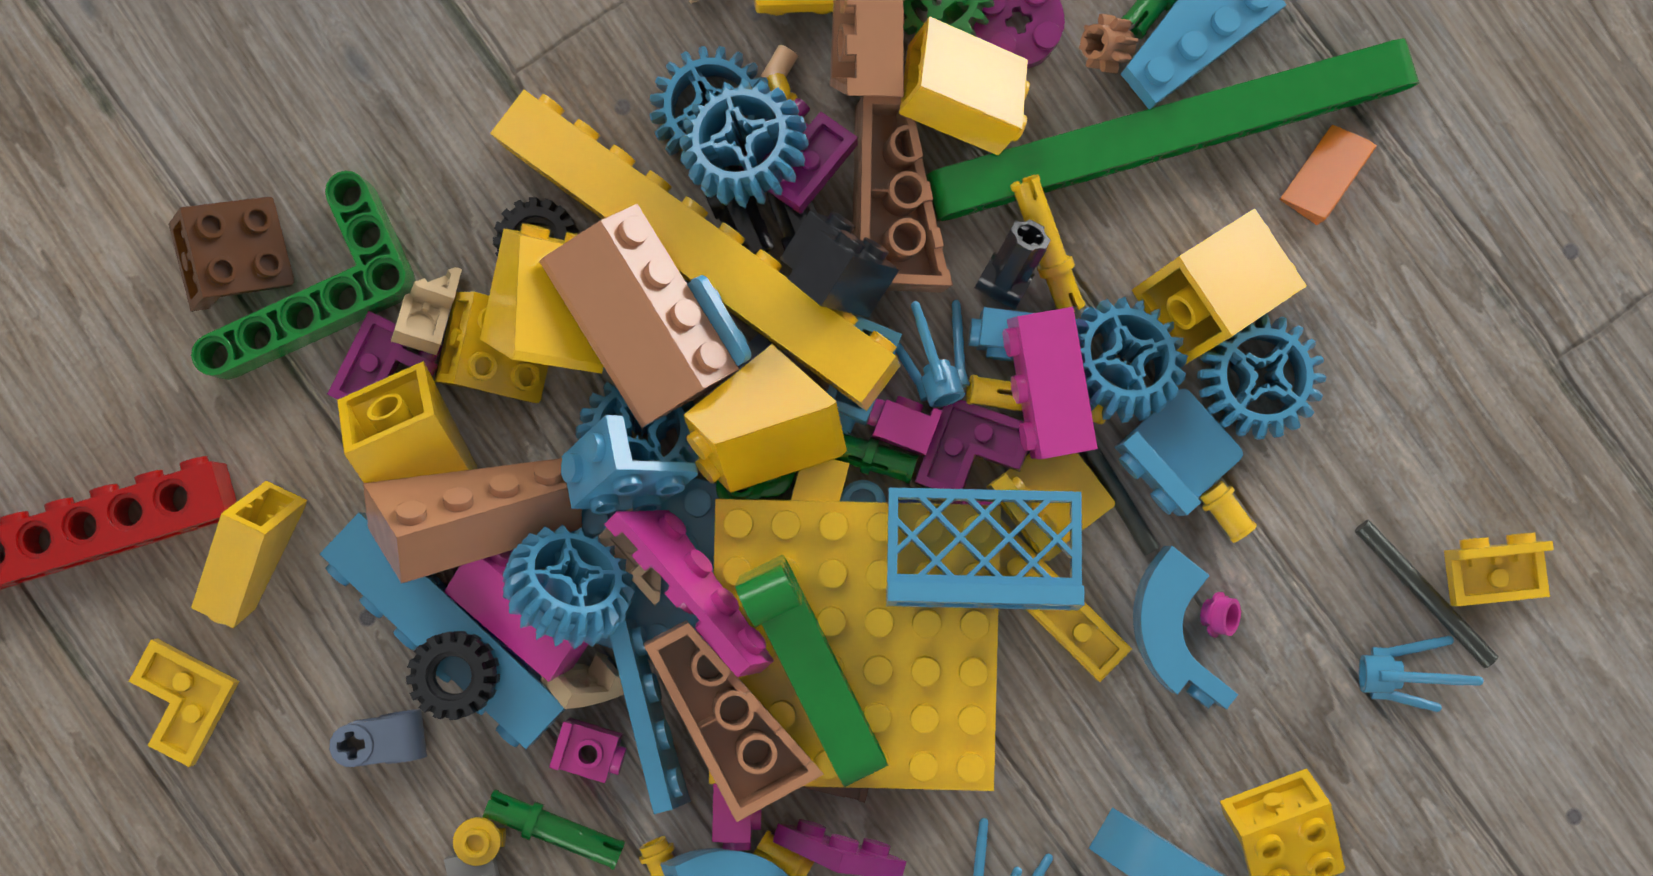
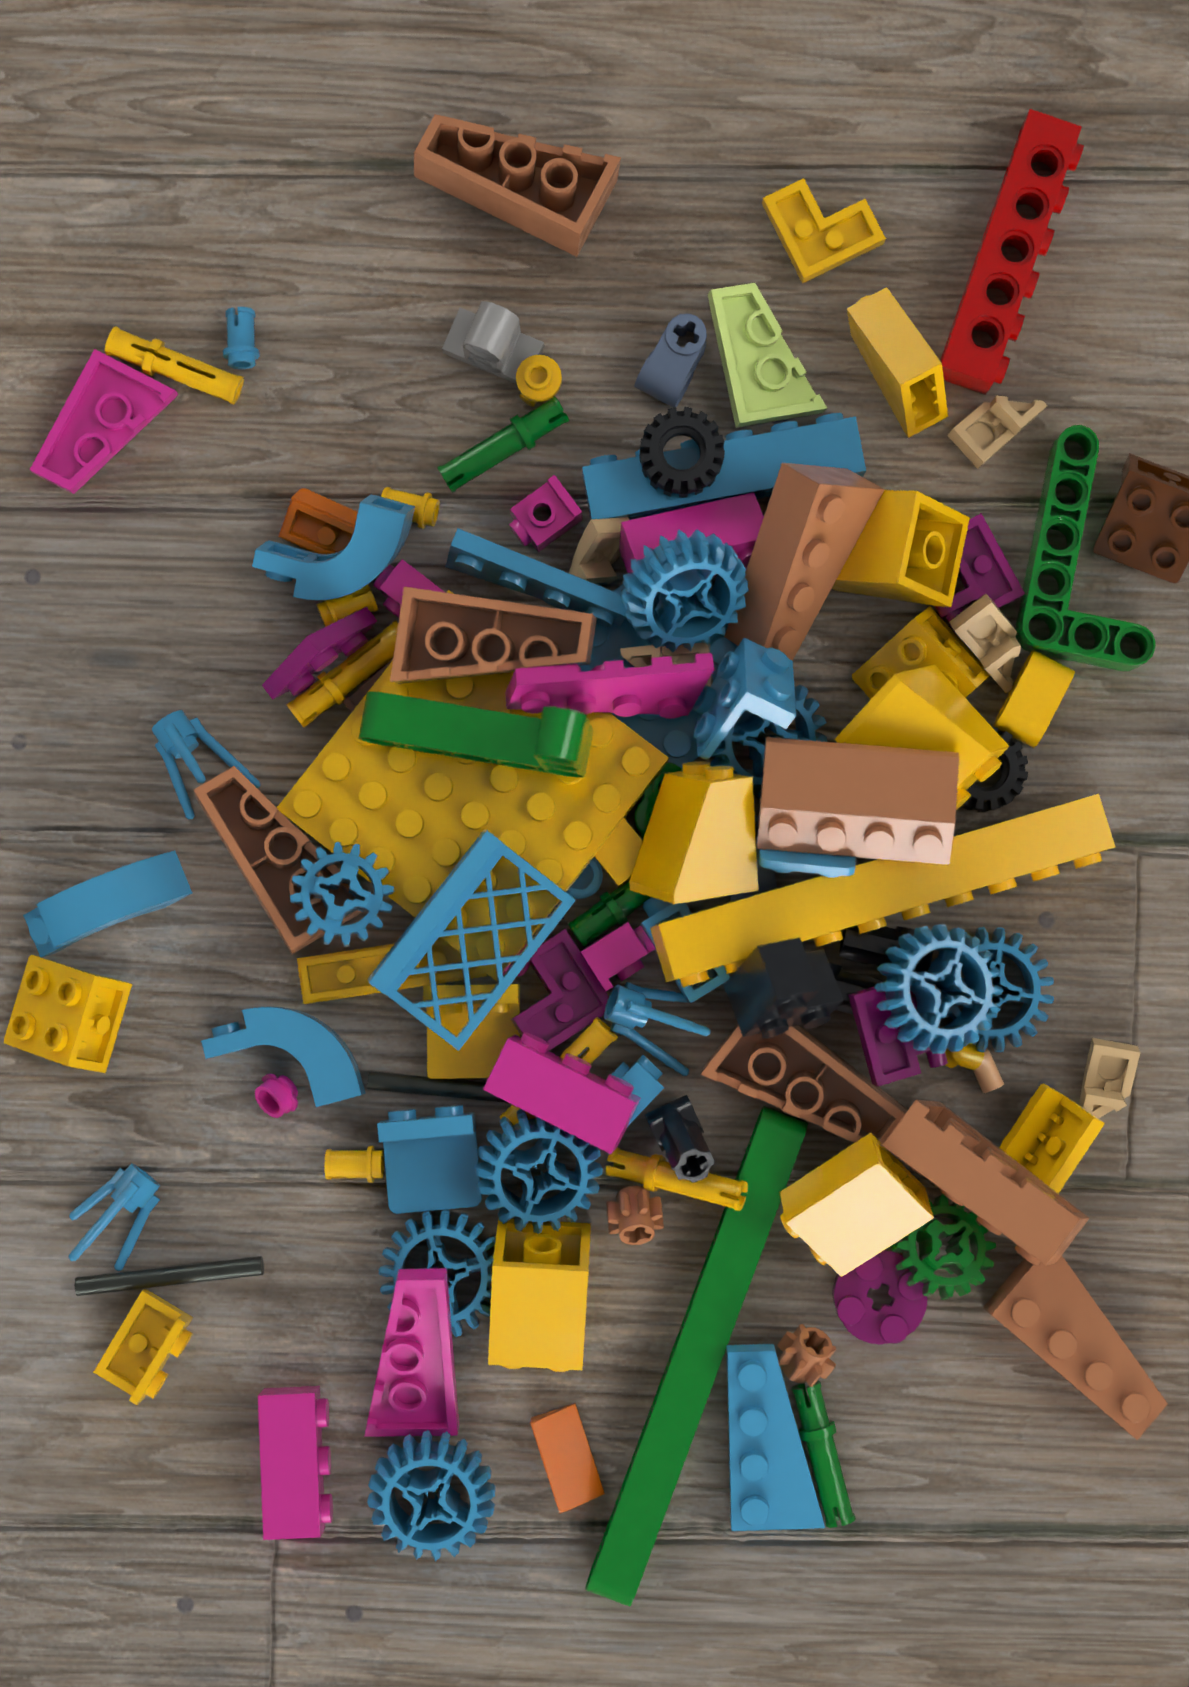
camera: 130 degrees right, 0 degrees up
none -> nougat wedge [193,766,362,955]
none -> dark pink brick [258,1386,333,1540]
none -> yellow pin [286,620,398,728]
none -> dark azure gear [290,842,394,947]
none -> dark pink wing [364,1268,459,1437]
none -> dark azure gear [367,1430,496,1561]
none -> nougat gear [606,1186,664,1245]
none -> yellowish green wing [707,283,827,428]
none -> tan slope [947,395,1047,469]
none -> yellow beam [993,649,1075,748]

